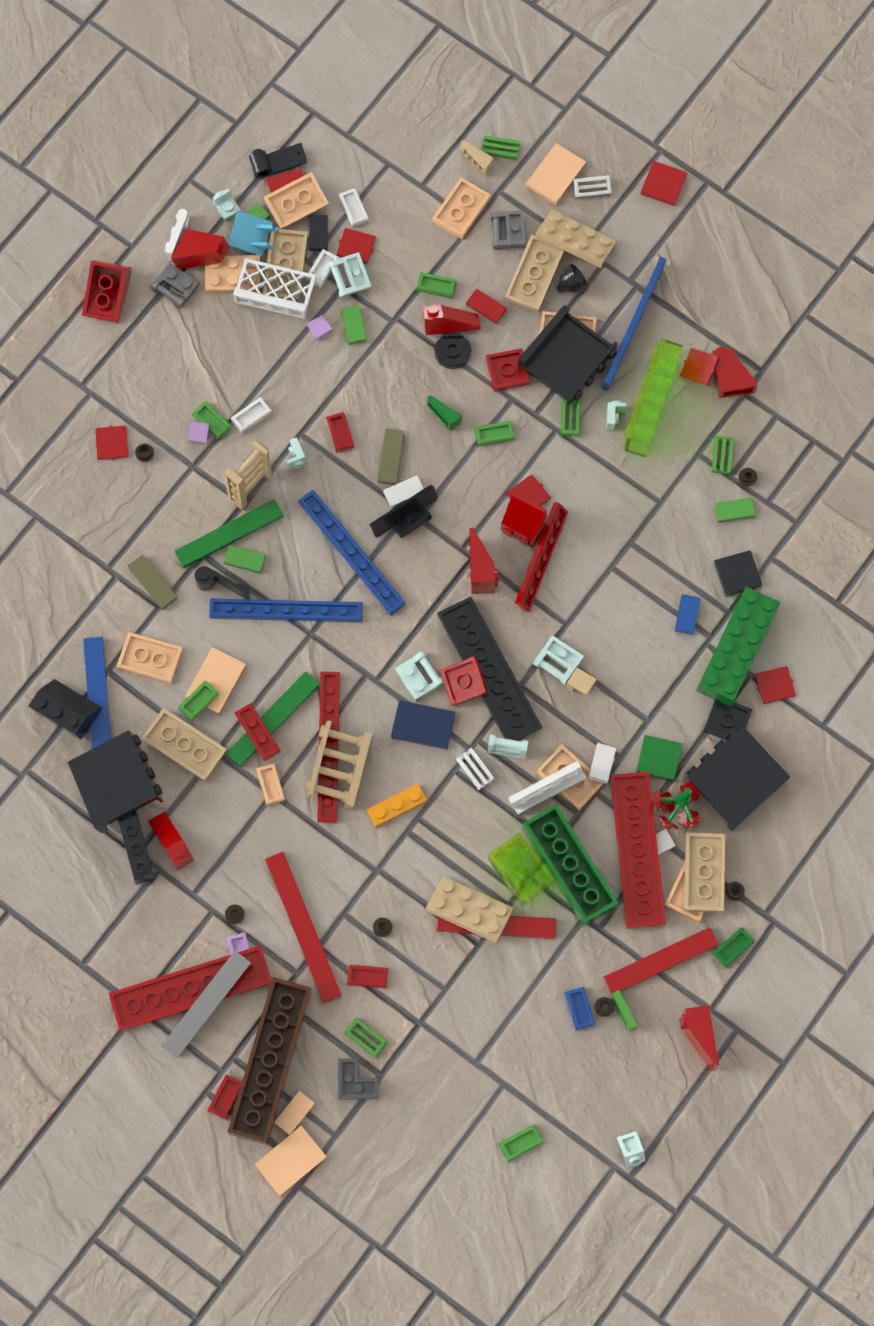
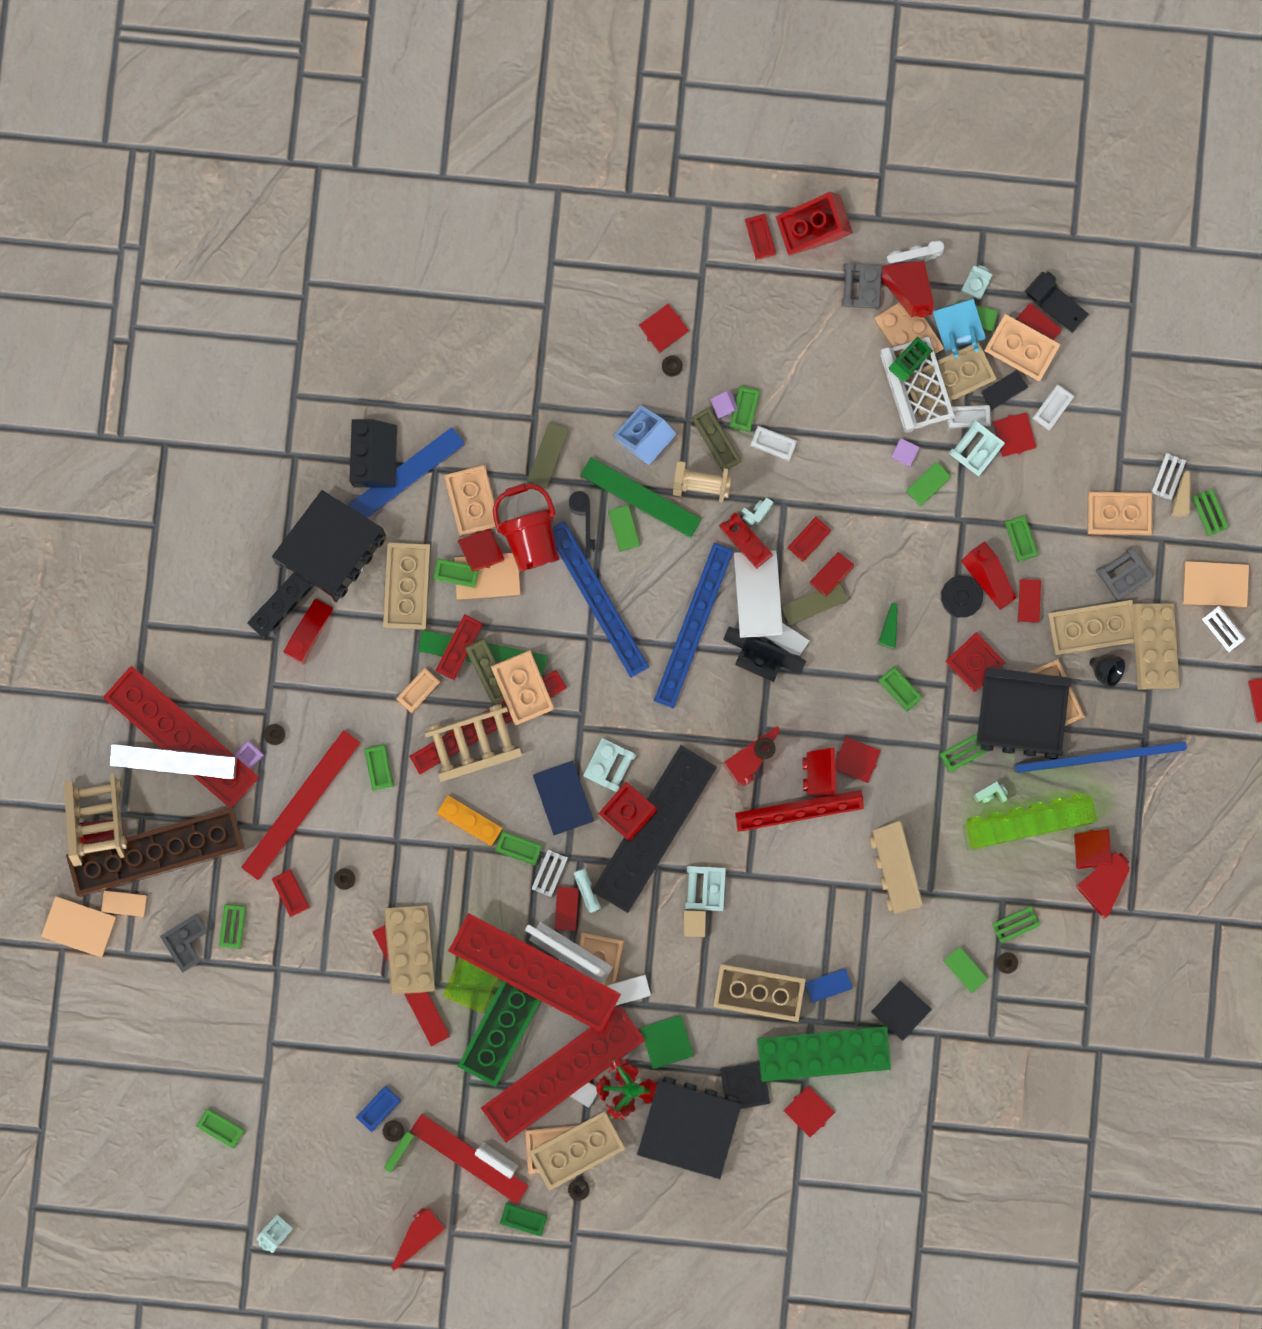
camera: 60 degrees right, 10 degrees up
none -> tan fence [64,773,127,866]
none -> bright green tile [364,745,394,791]
none -> red plate [448,913,621,1032]
none -> red piece [458,529,505,572]
none -> olive tile [464,638,504,704]
none -> white tile [474,1142,518,1178]
none -> light nougat tile [490,650,555,726]
none -> red piece [492,483,560,572]
none -> bright green tile [495,831,543,866]
none -> red tile [554,887,579,931]
none -> light blue slope [613,405,676,465]
none -> olive tile [691,407,741,472]
none -> tan brick [713,964,806,1022]
none -> red plate [718,512,773,569]
none -> white slope [734,550,783,638]
none -> red tile [745,214,776,260]
none -> dark brown plate [754,738,776,760]
none -> red tile [810,552,854,596]
none -> tan slope [869,821,923,915]
none -> green slope [889,336,933,382]
none -> white tile [1151,453,1186,501]

